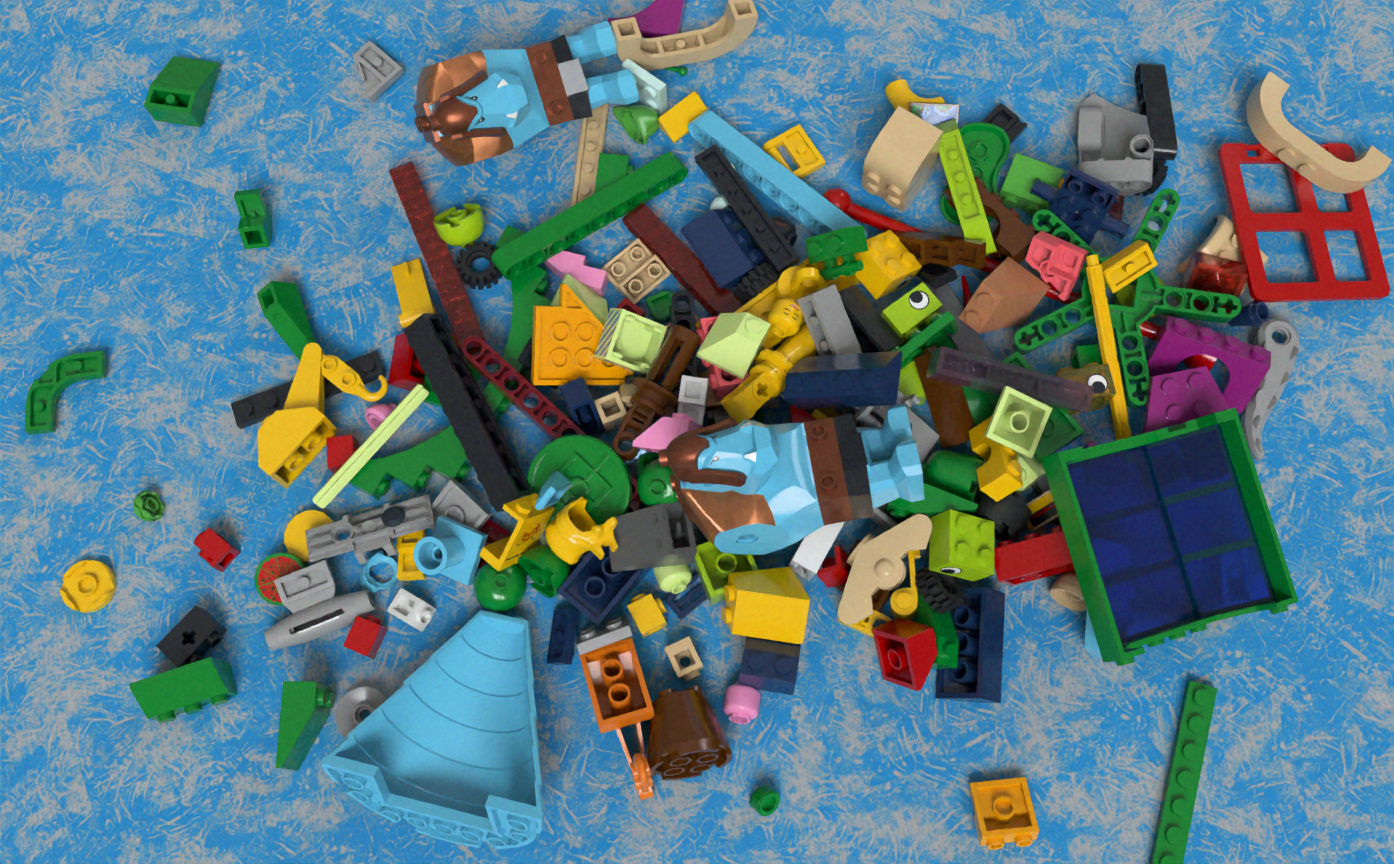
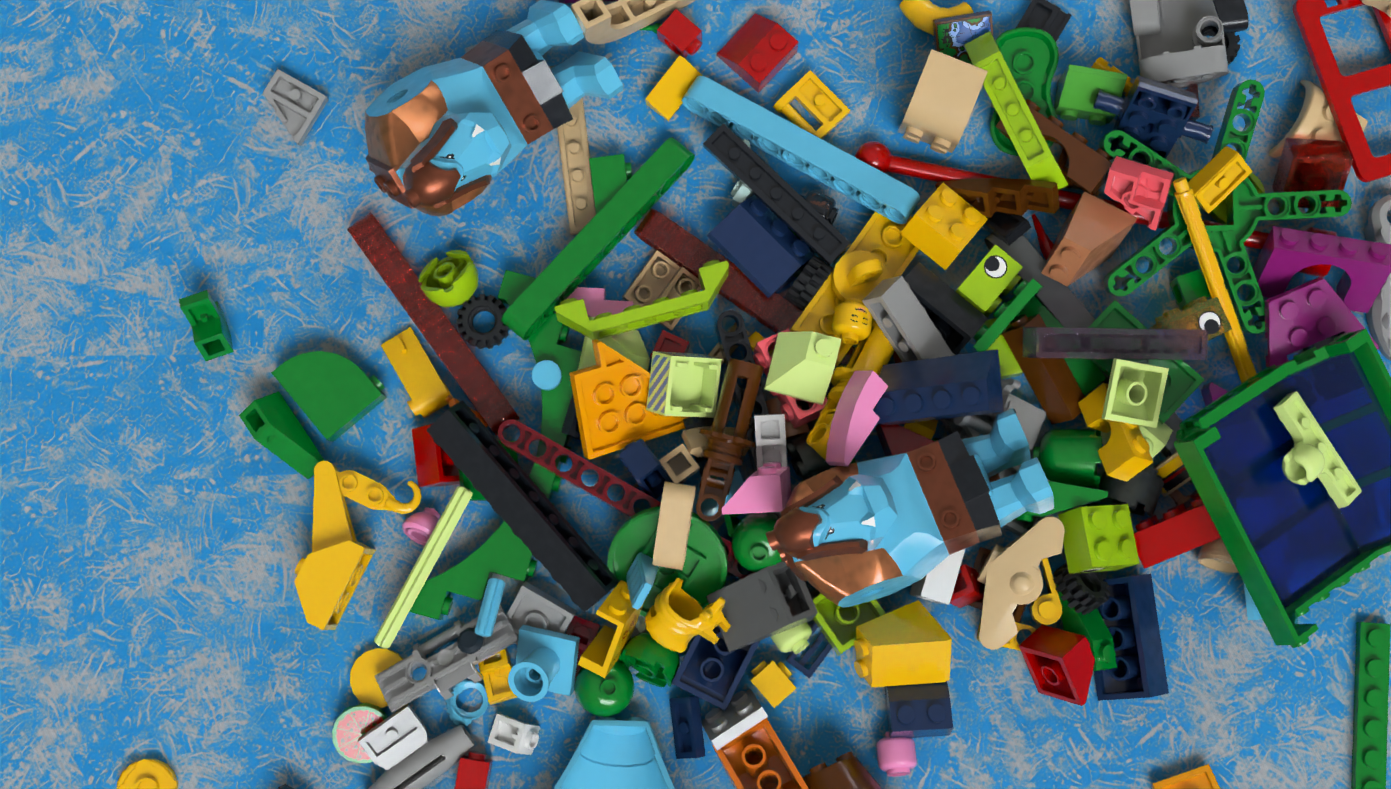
camera: 15 degrees left, 10 degrees up
green plate [25,351,107,435] -> none
bright green plate [132,490,165,522] -> none
green slope [144,56,220,127] -> none
red brick [194,527,240,572] -> none
black plate [231,351,386,429] -> none
red brick [326,435,359,474] -> none
bright green hat [613,105,659,145] -> none
light aqua plate [621,58,668,116] -> none
green tile [645,291,676,324] -> none
tan brick [664,636,703,682] -> none
green brick [805,225,868,281] -> none
dark blue cone [1228,301,1269,327] -> none
none -> green brick [271,351,387,442]
none -> medium azure axle [475,578,505,637]
none -> medium azure tile [532,360,562,391]
none -> lime slope [554,260,729,340]
none -> tan beam [652,481,696,570]
none -> red brick [657,9,703,58]
none -> red slope [717,13,799,93]
none -> bright pink slope [826,370,888,466]
none -> yellowish green plate [1273,391,1362,509]

